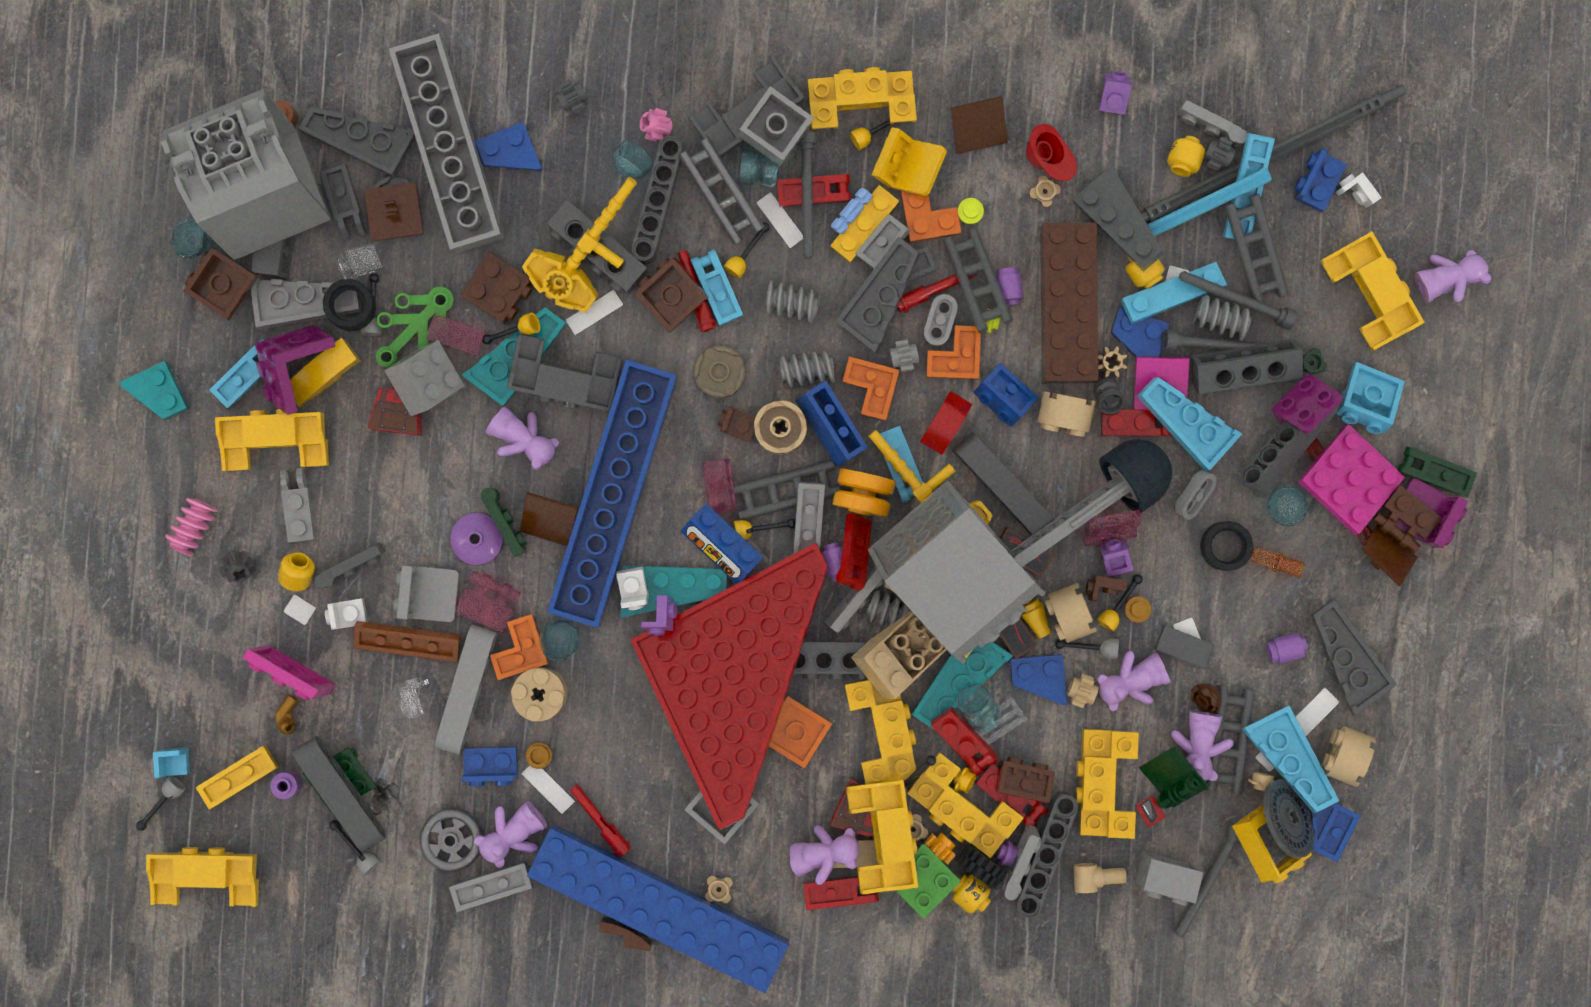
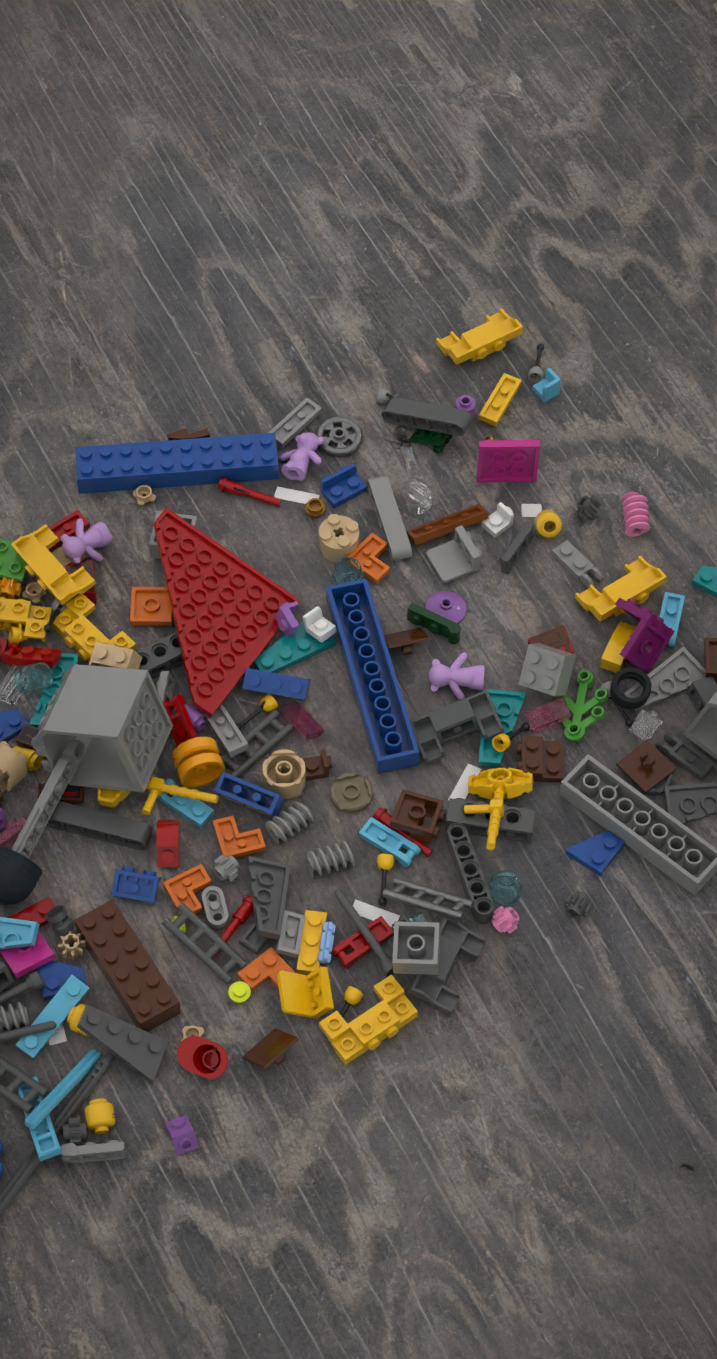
camera: 145 degrees right, 30 degrees down
clear pink plate [455,571,521,633] -> none
medium lavender brick [996,267,1024,307] -> none
tan brick [1037,391,1096,437] -> none

